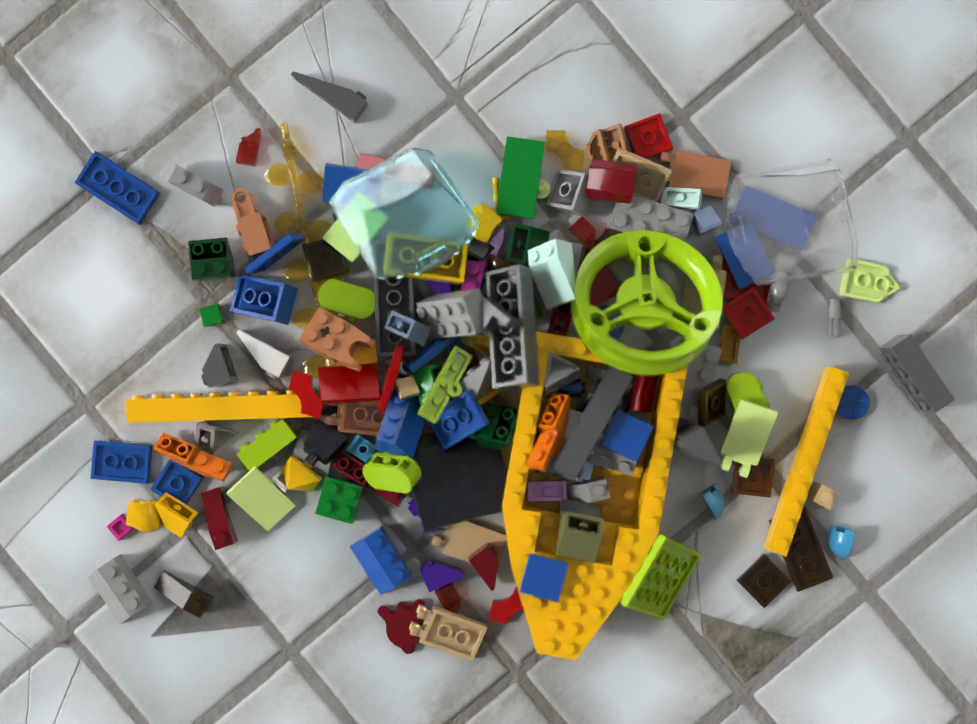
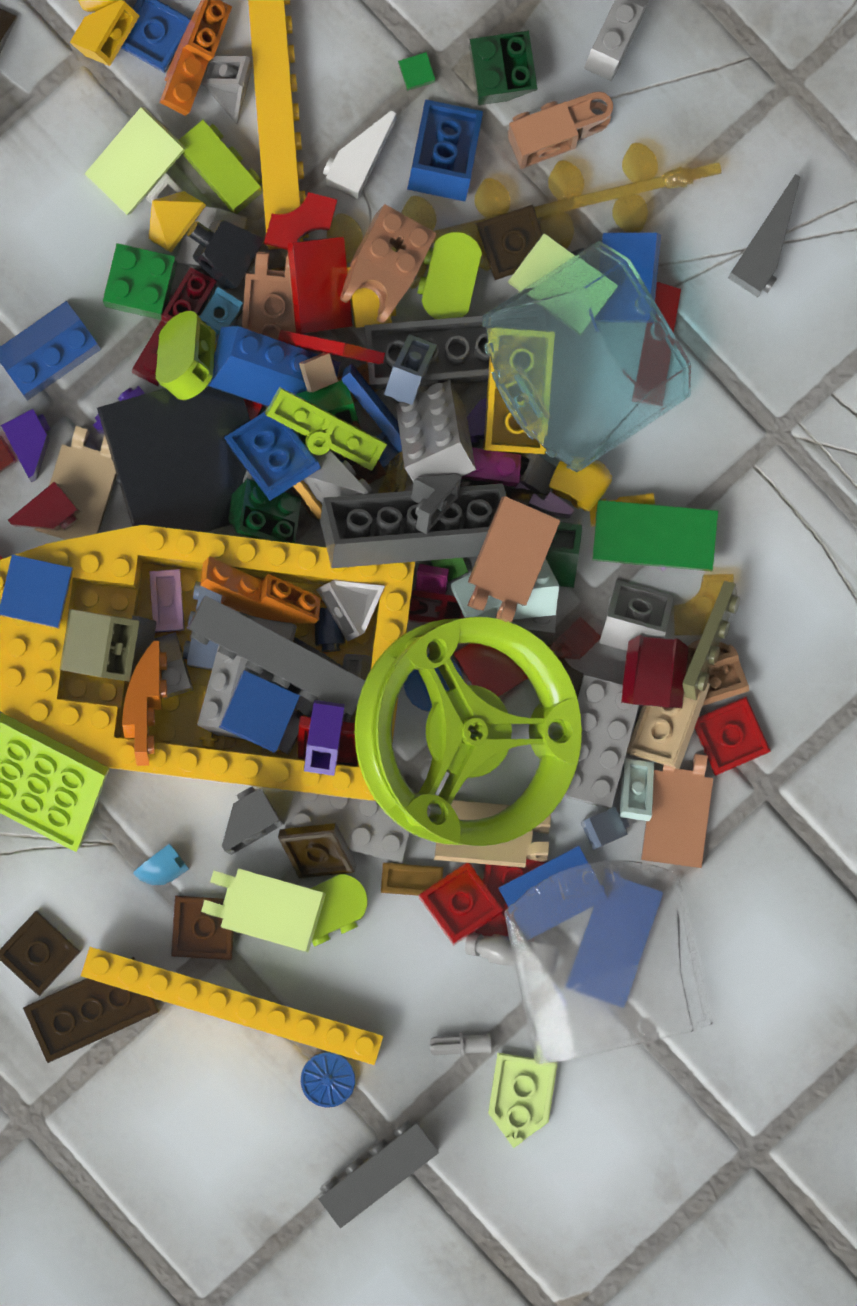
camera: 90 degrees right, 5 degrees down
dark grey slope [201,343,239,388] -> none
dark red slope [201,487,238,550] -> none
clear red slope [236,128,261,167] -> none
blue tile [244,233,306,274] -> none
yellowish green tile [537,179,550,199] -> none
tan brick [807,482,839,510] -> none
dark azure brick [829,525,855,559] -> none
none -> orange slope [122,641,167,766]
none -> dark purple slope [304,700,345,776]
none -> dark pink tile [416,564,449,595]
none -> nougat tile [467,496,560,622]
none -> olive plate [683,580,740,700]

